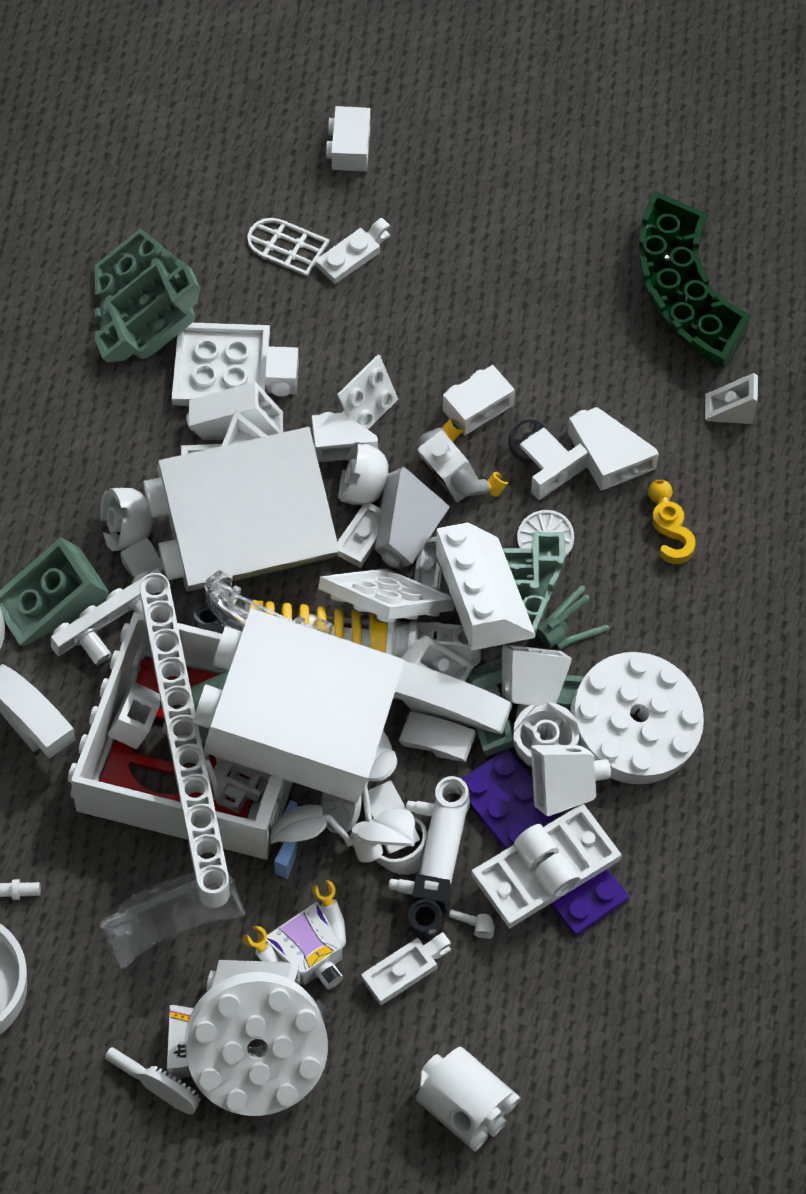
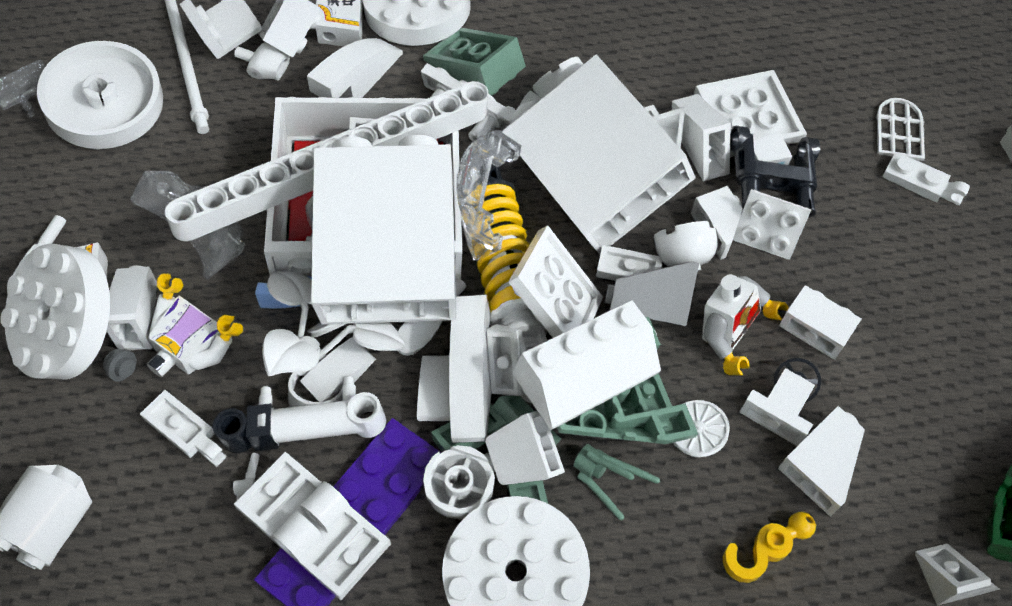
camera: 70 degrees right, 0 degrees up
sand green wedge [95,229,200,362] -> none
white torso [531,745,611,816] -> none
none -> black connector [730,125,820,217]

